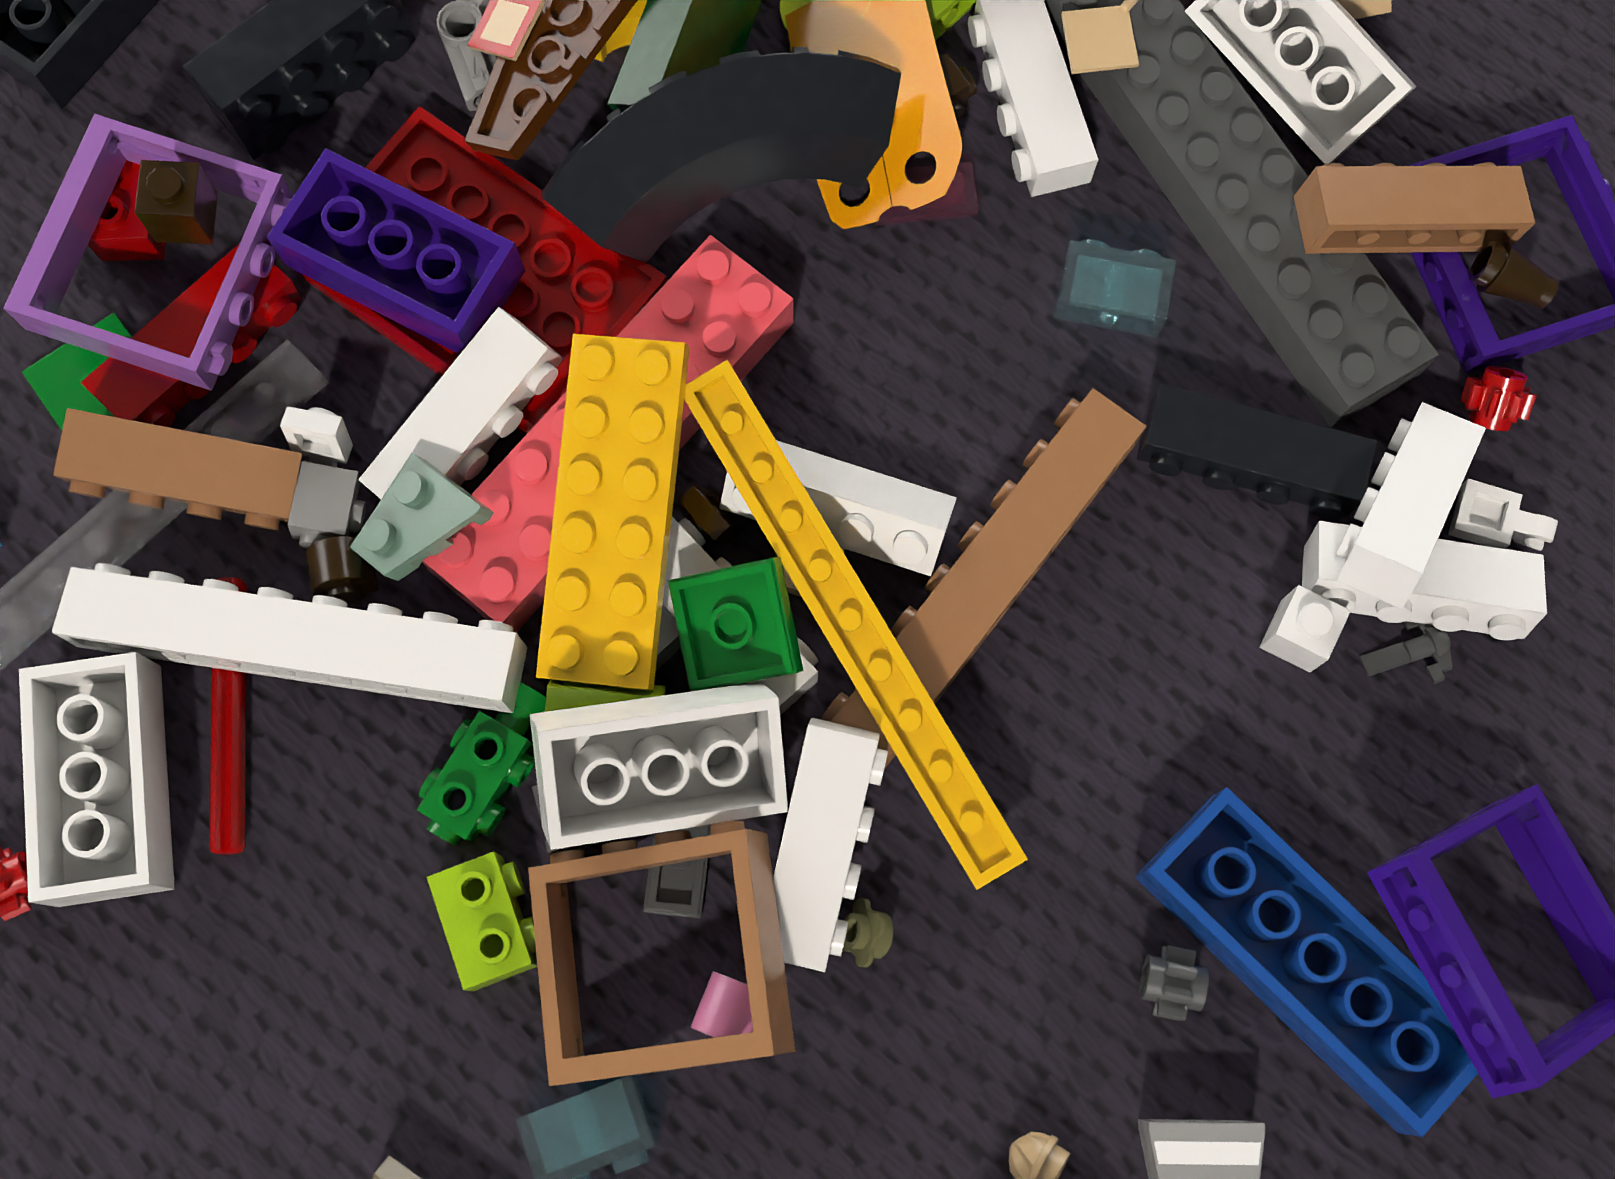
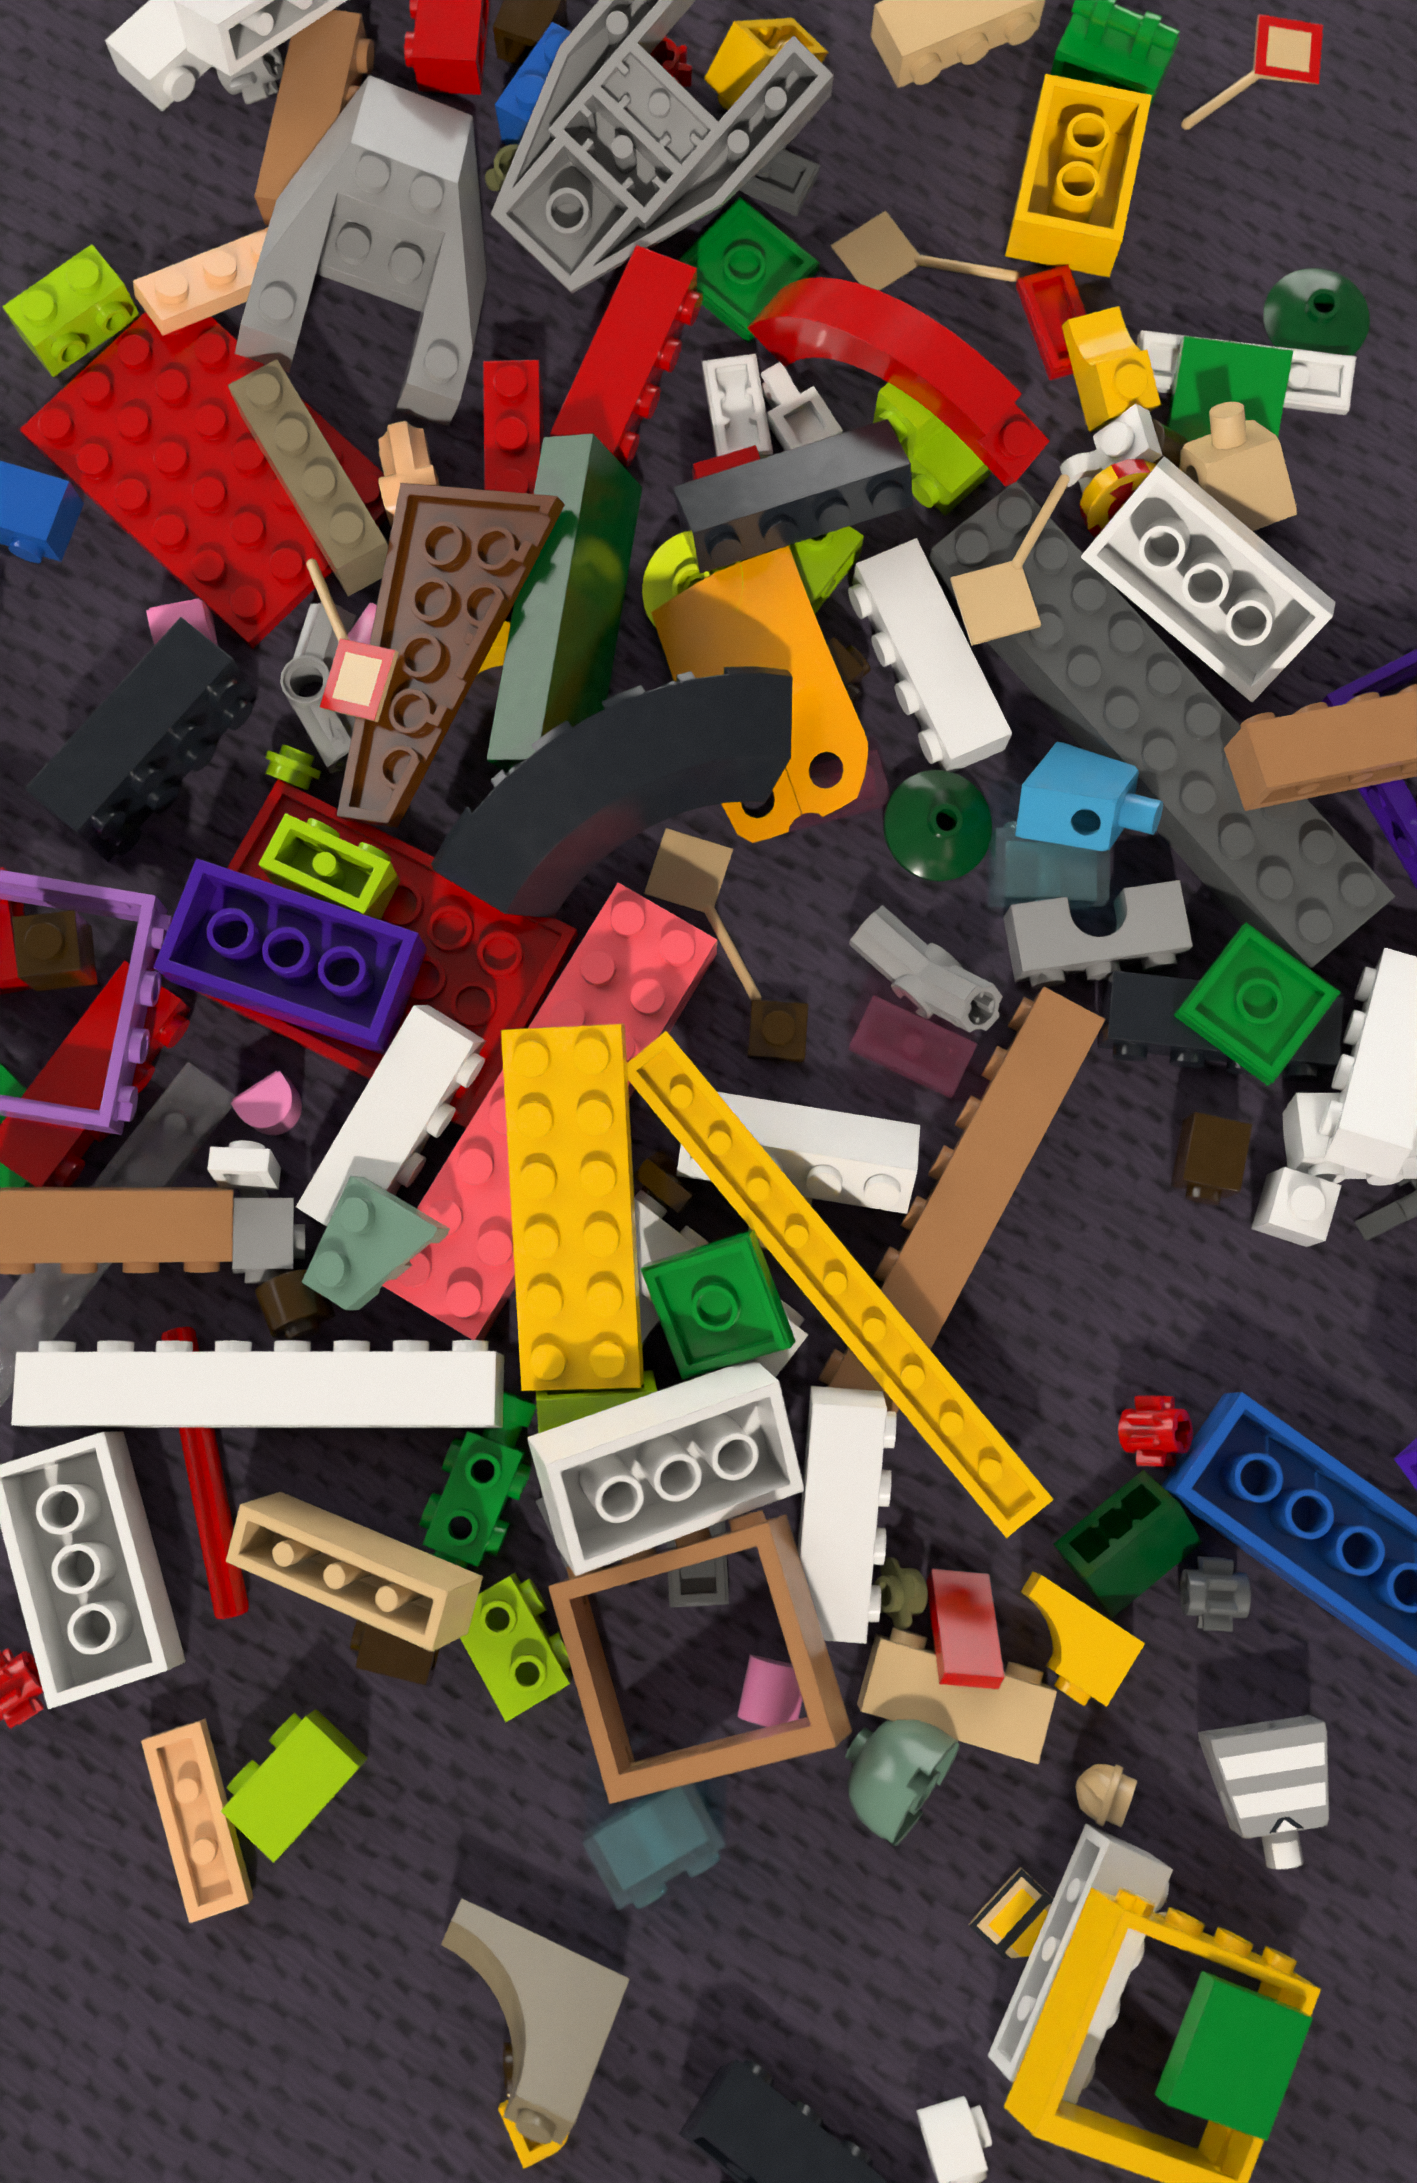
camera: 10 degrees left, 5 degrees up
none -> light nougat plate [141,1719,254,1923]
none -> lime brick [221,1709,368,1863]
none -> tan brick [226,1492,483,1651]
none -> bright pink brick [231,1071,302,1135]
none -> lime brick [258,813,400,920]
none -> lime plate [265,744,321,790]
none -> dark brown brick [350,1619,441,1685]
none -> tan piece [644,828,762,1001]
none -> dark brown plate [748,1000,809,1063]
none -> sand green cylinder [845,1720,960,1846]
none -> clear pink plate [848,995,977,1098]
none -> light grey piece [849,905,1002,1032]
none -> tan brick [857,1627,1057,1764]
none -> dark green dish [883,770,992,882]
none -> tile [927,1569,1005,1690]
none -> light grey arch [1003,880,1193,989]
none -> dark azure torso [1015,741,1163,851]
none -> yellow arch [1021,1572,1145,1706]
none -> dark green brick [1053,1469,1202,1618]
none -> red gear [1118,1396,1193,1467]
none -> dark brown brick [1171,1112,1253,1205]
none -> green tile [1173,922,1341,1086]

